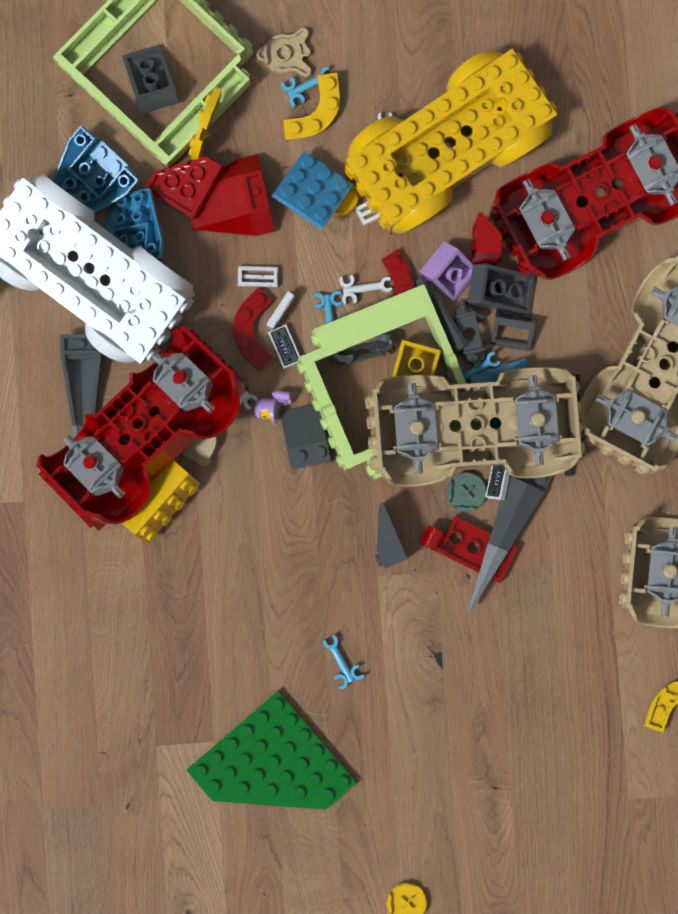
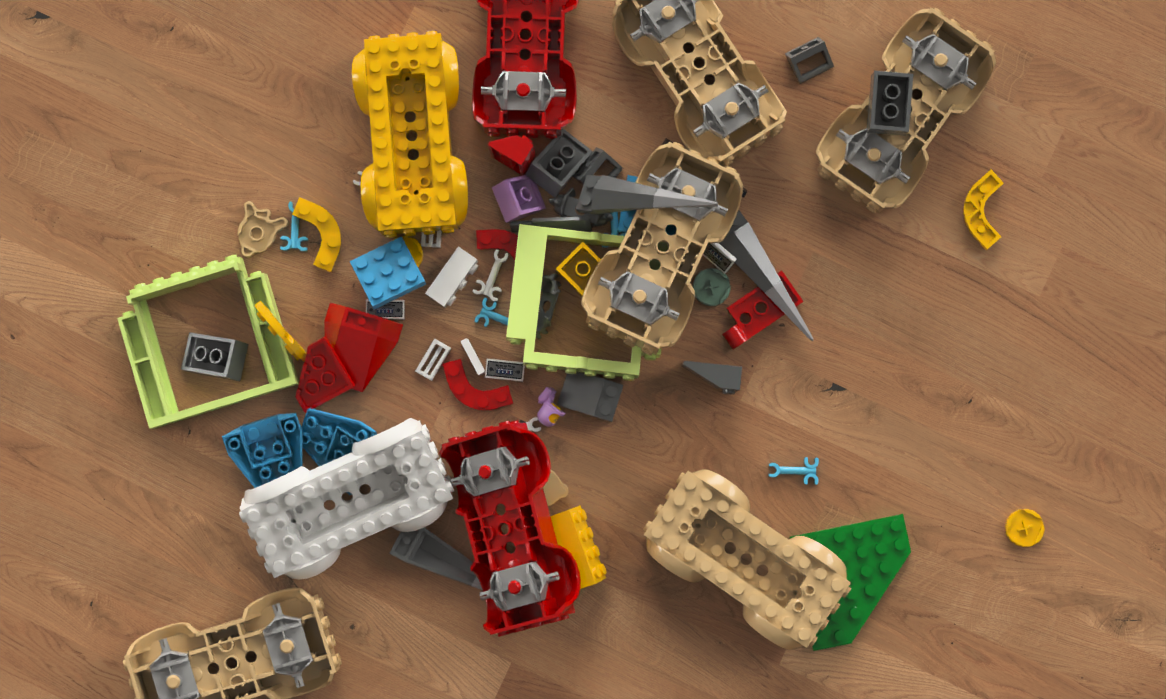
camera: 55 degrees left, 0 degrees up
none -> tile [366,300,405,320]
none -> white brick [425,246,478,308]
none -> dark grey plate [576,175,718,215]
none -> tan piece [643,469,851,650]

